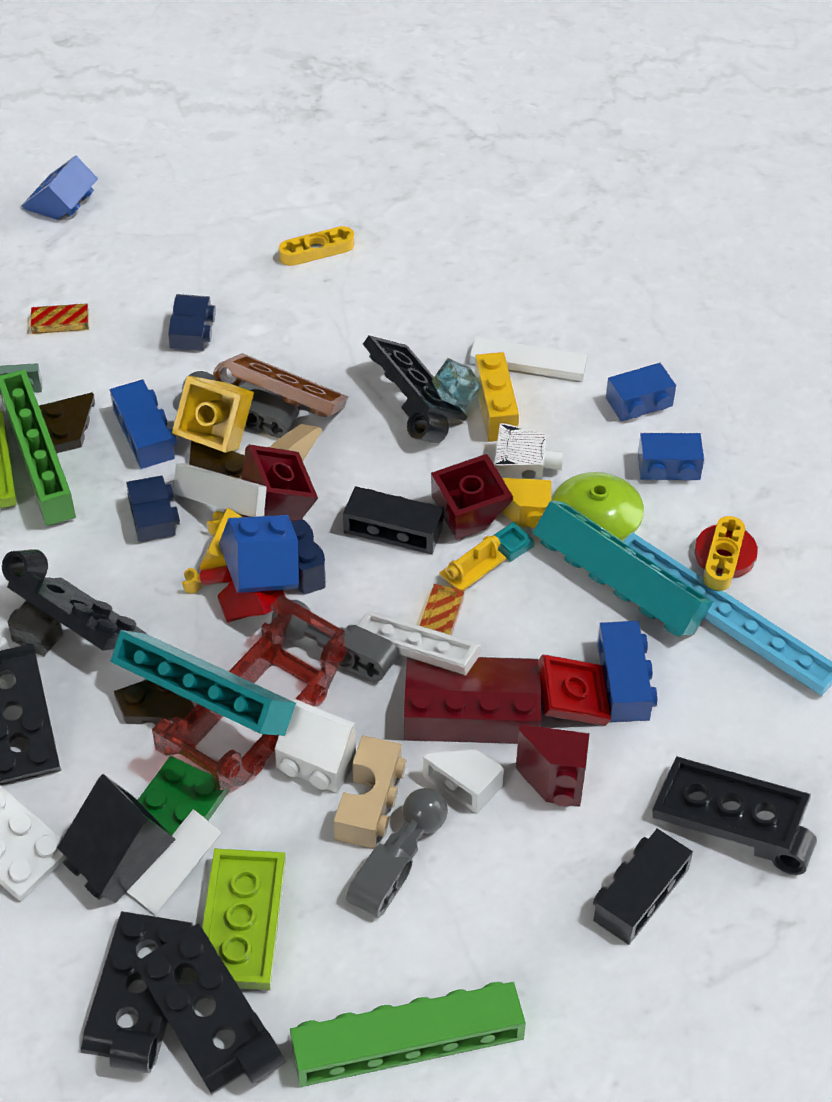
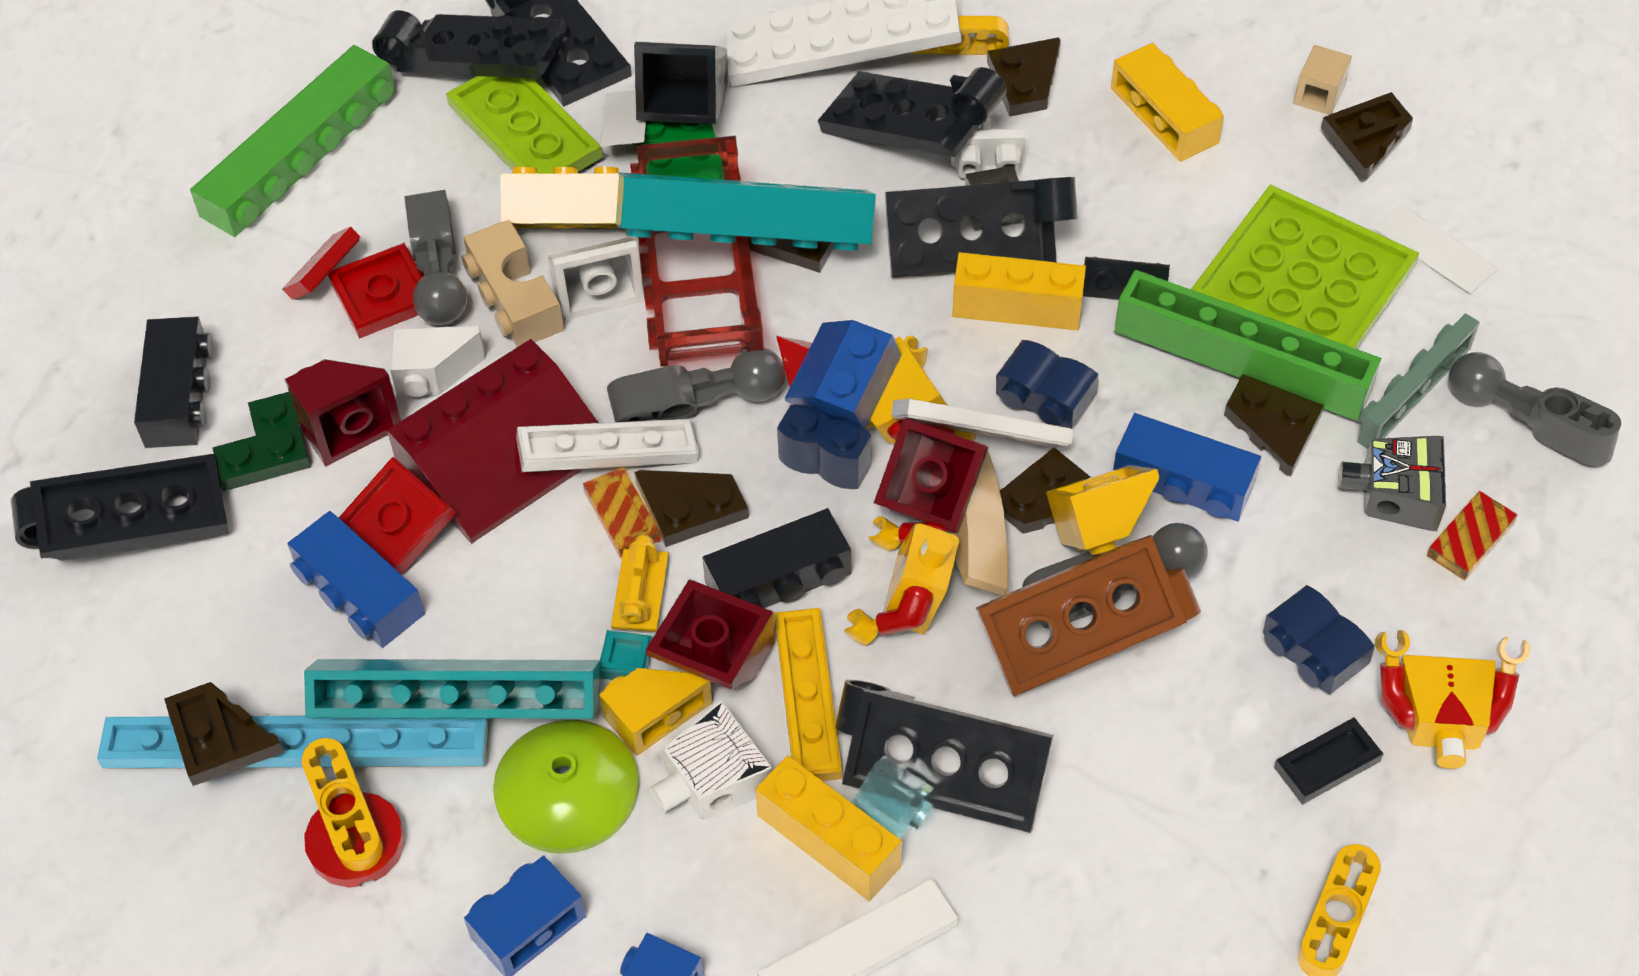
camera: 140 degrees right, 5 degrees up
none -> dark brown wing [164,682,284,786]
none -> dark green plate [212,392,311,491]
none -> red tile [282,226,361,299]
none -> red tile [328,243,423,339]
none -> brick [501,167,622,229]
none -> dark brown wing [634,470,749,547]
none -> yellow tile [774,608,842,781]
none -> torso [844,516,959,645]
none -> yellow brick [952,252,1086,331]
none -> black hinge [1083,256,1170,300]
none -> black tile [1274,717,1384,805]
none -> torso [1338,436,1446,531]
none -> torso [1374,630,1530,769]

